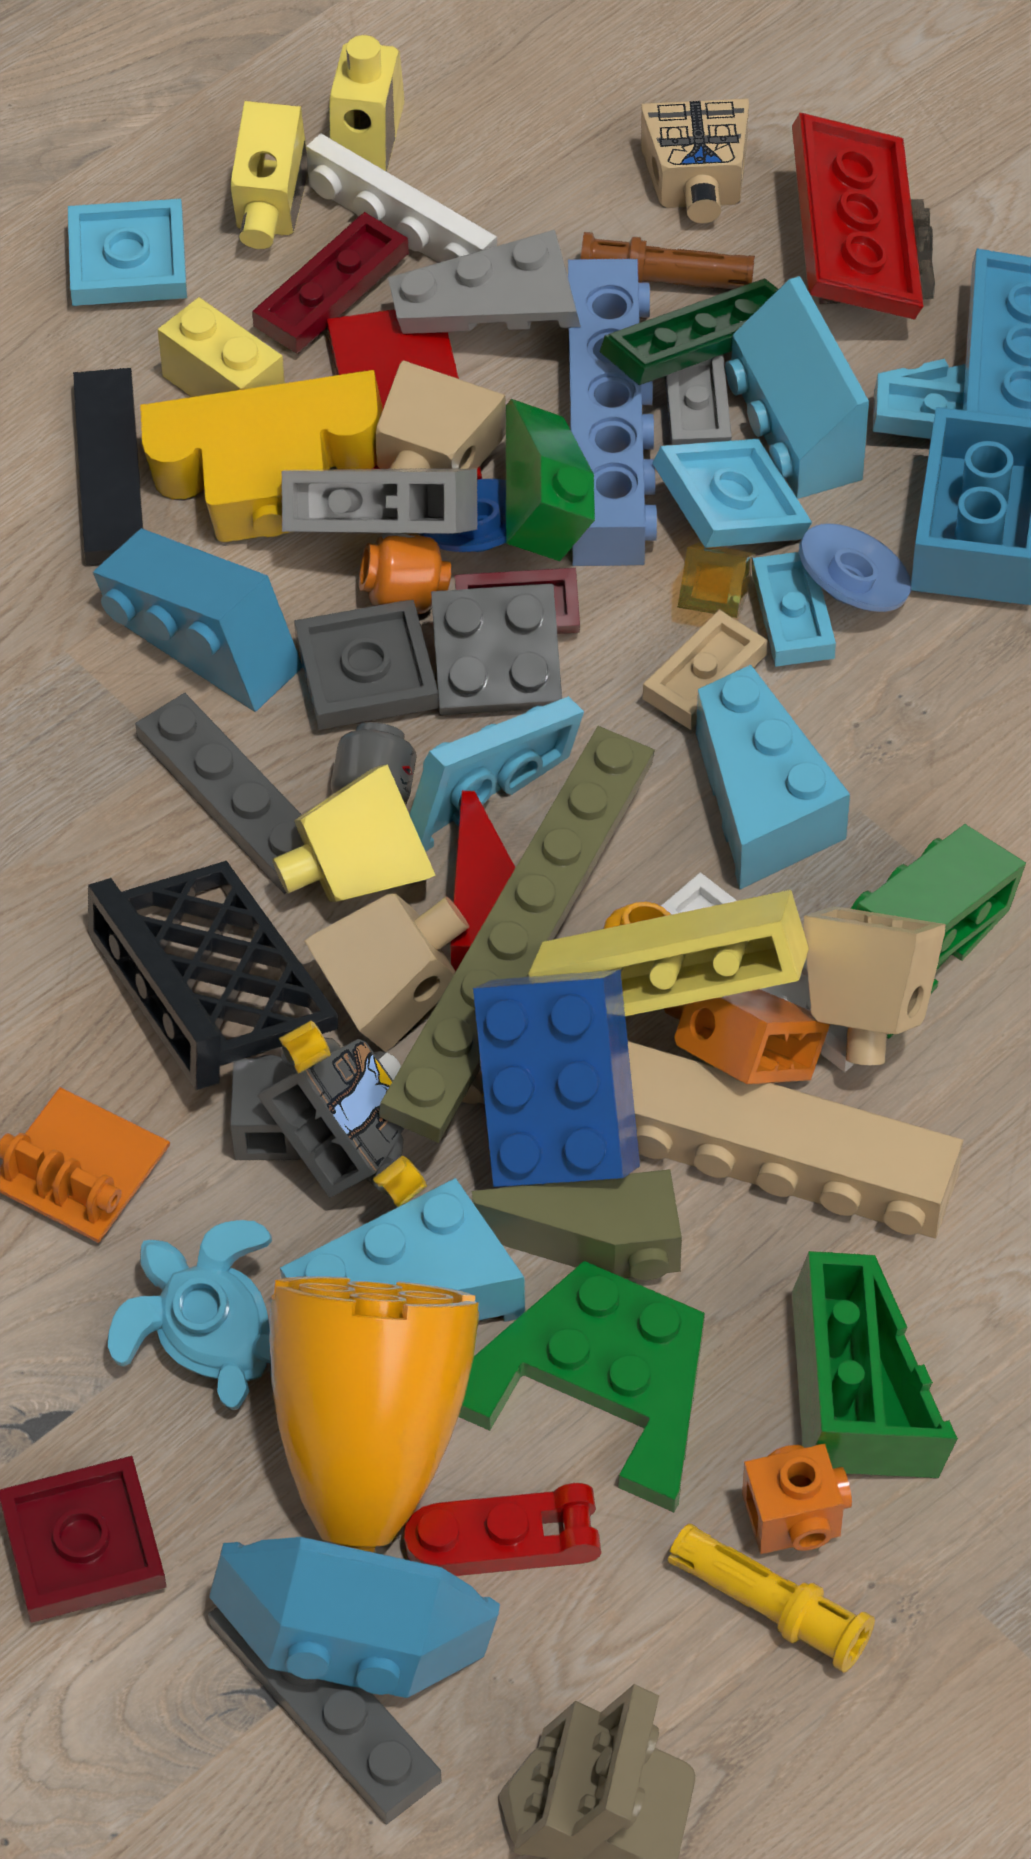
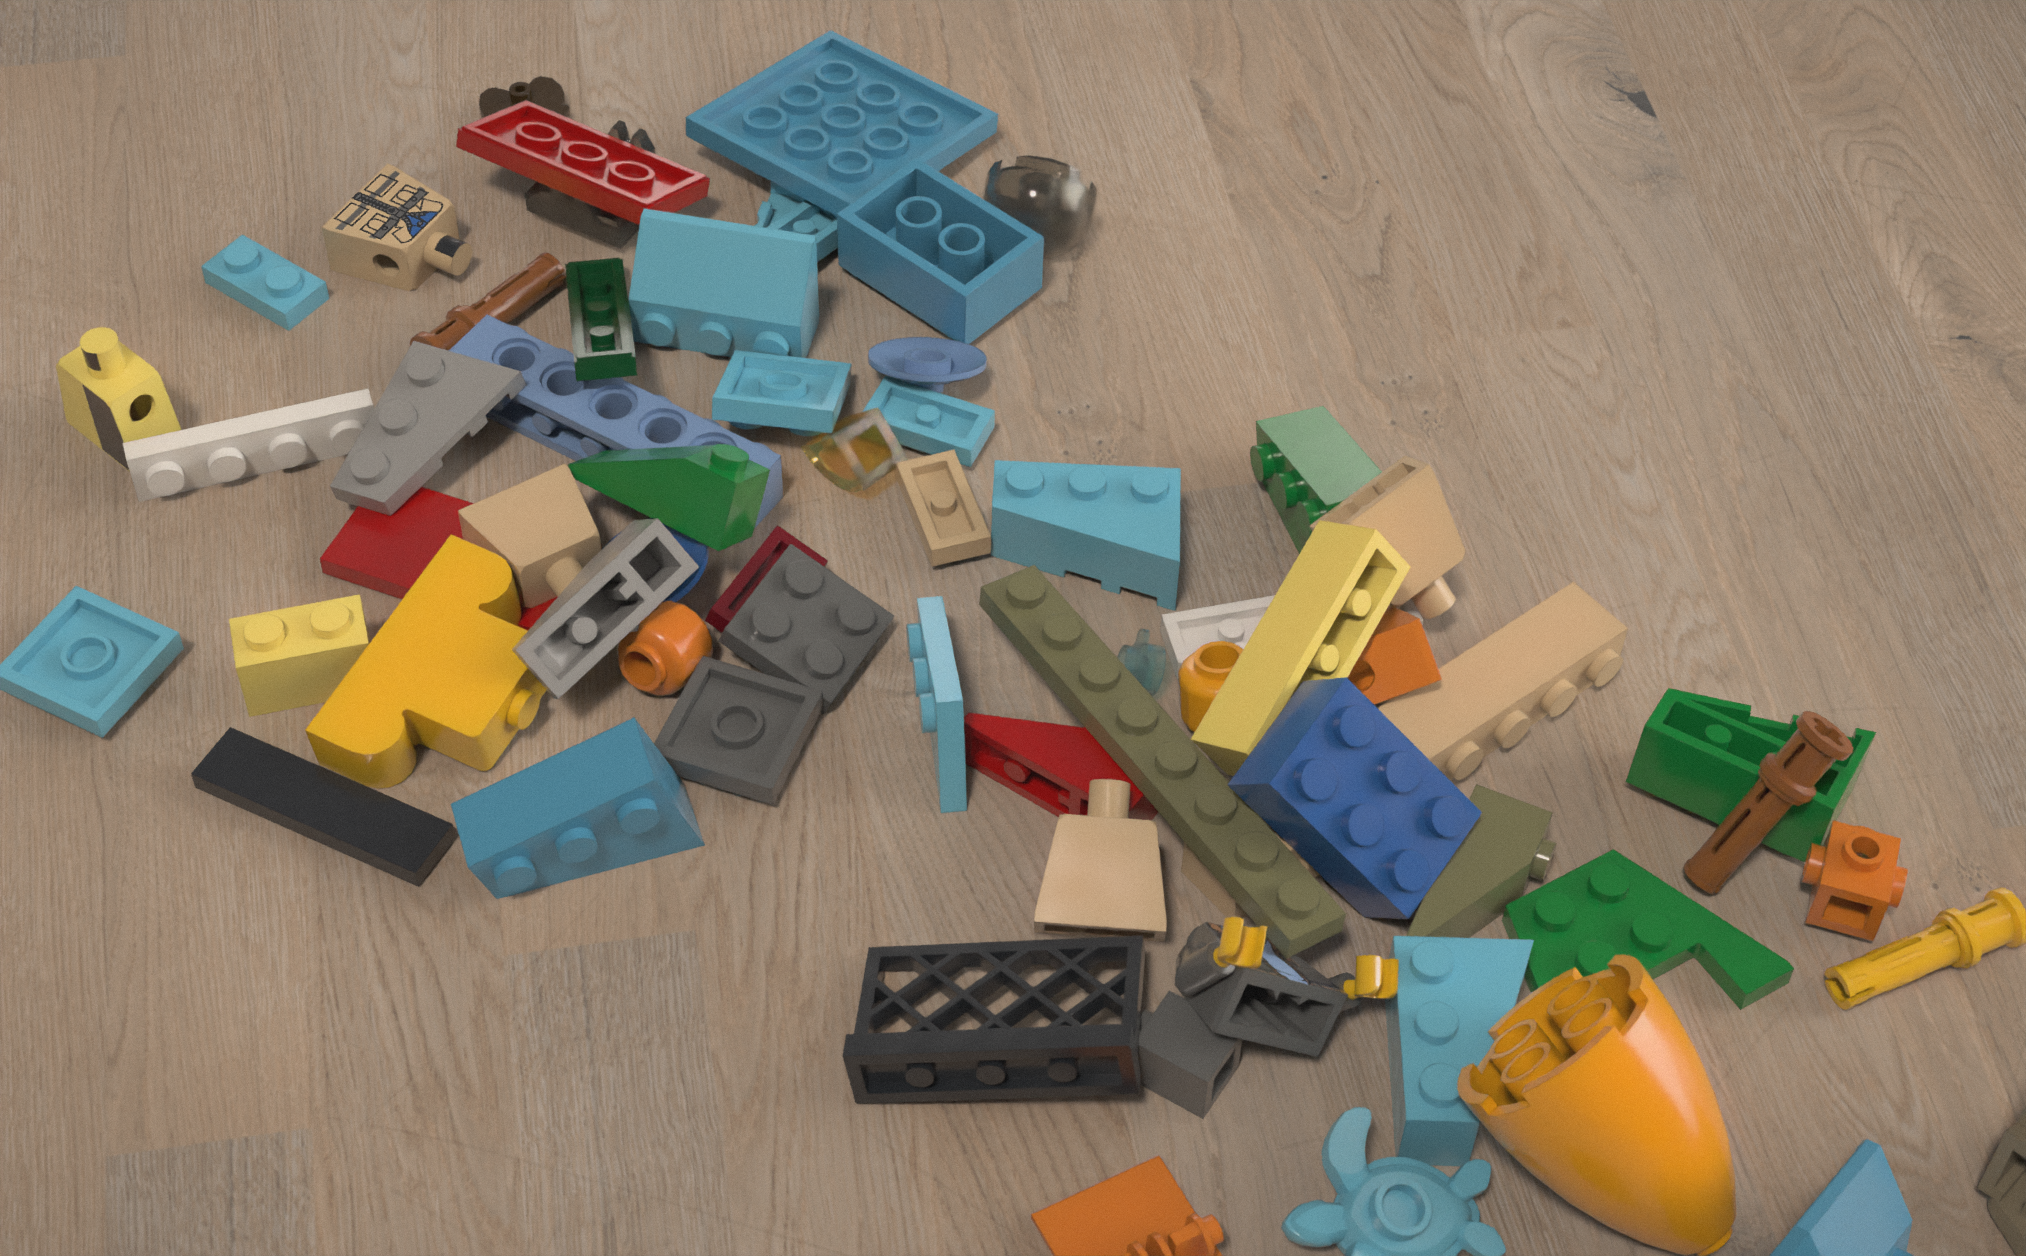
camera: 60 degrees left, 5 degrees down
dark grey plate [135,693,304,894] -> none
light yellow torso [231,101,308,249] -> none
dark red plate [252,212,409,354] -> none
light yellow torso [272,764,435,902] -> none
dark grey head [330,722,417,805] -> none
red plate [404,1483,602,1576] -> none
light grey plate [665,355,732,445] -> none
none -> medium azure plate [201,234,330,331]
none -> dark brown piece [479,76,570,118]
none -> clear light blue plate [1117,628,1166,696]
none -> dark orange pin [1683,711,1853,894]

